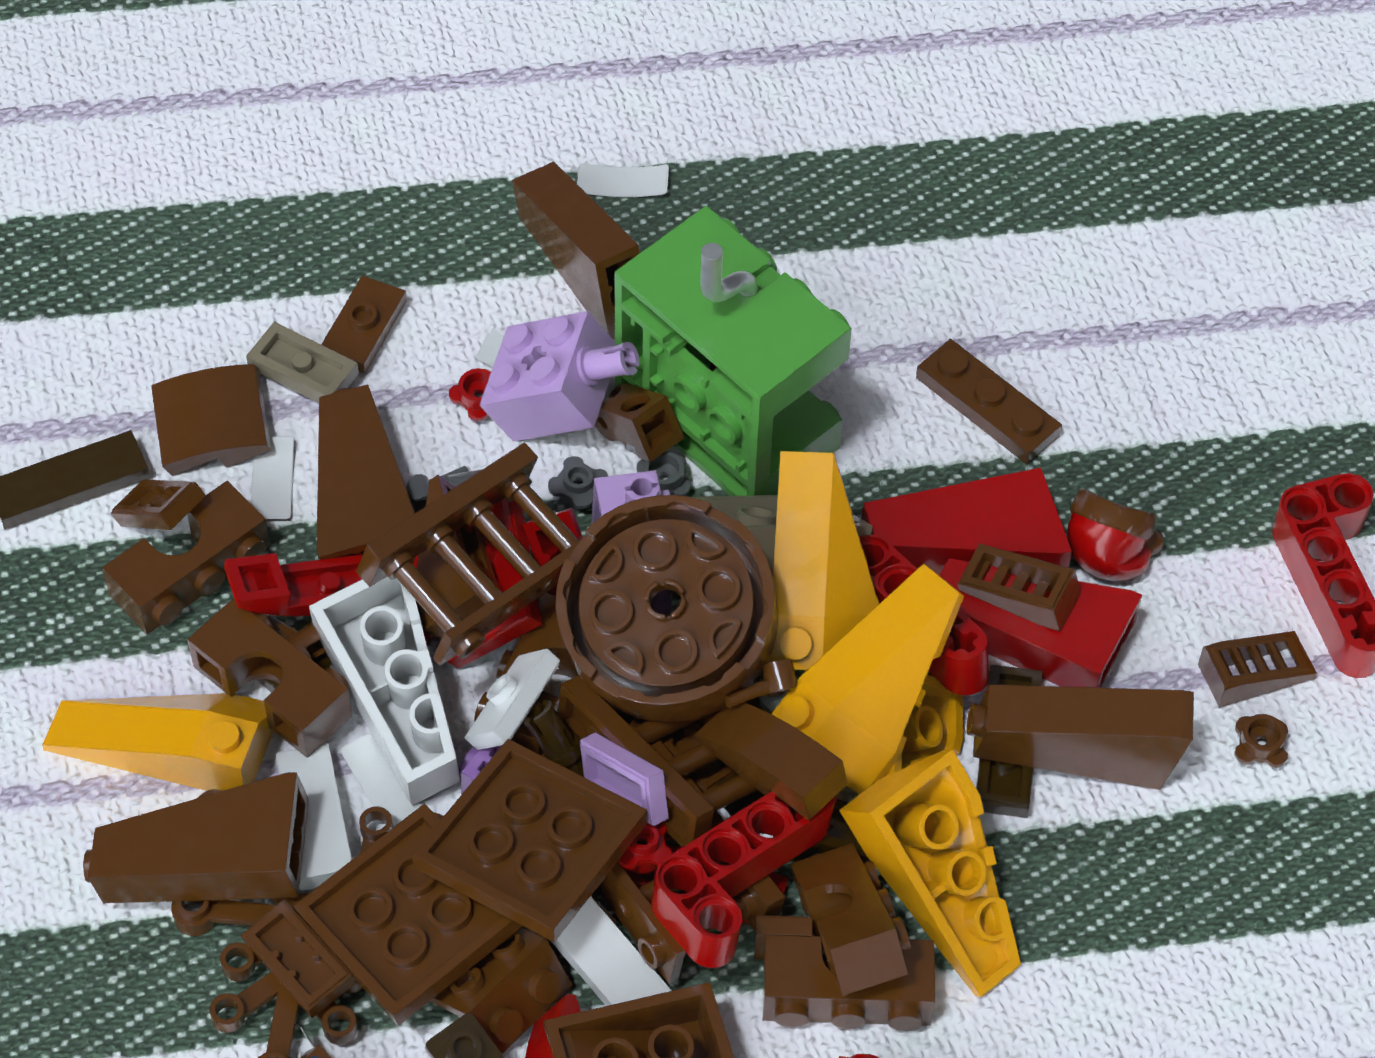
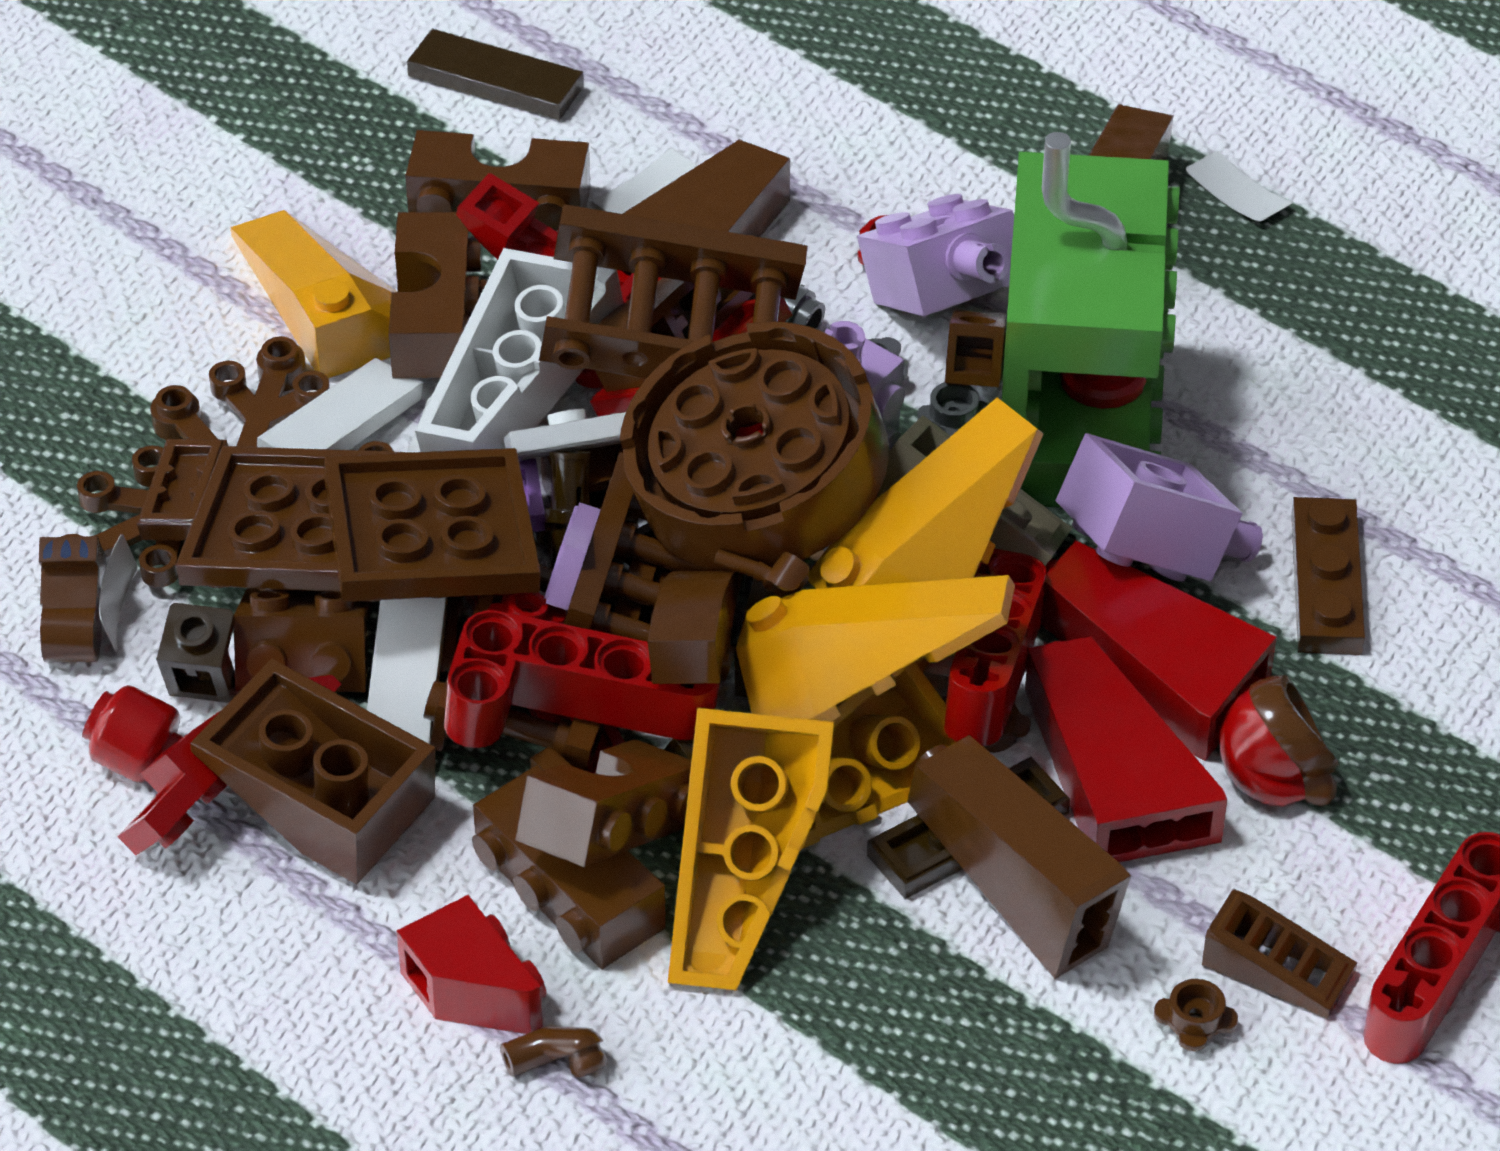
camera: 50 degrees right, 10 degrees down
reddish brown slope [83,772,309,904] -> none
reddish brown plate [110,479,206,530] -> none
reddish brown slope [151,364,272,476] -> none
dark tan plate [246,321,359,403] -> none
reddish brown plate [321,276,407,374] -> none
reddish brown slope [958,543,1080,631] -> none
none -> lavender brick [1055,433,1263,582]

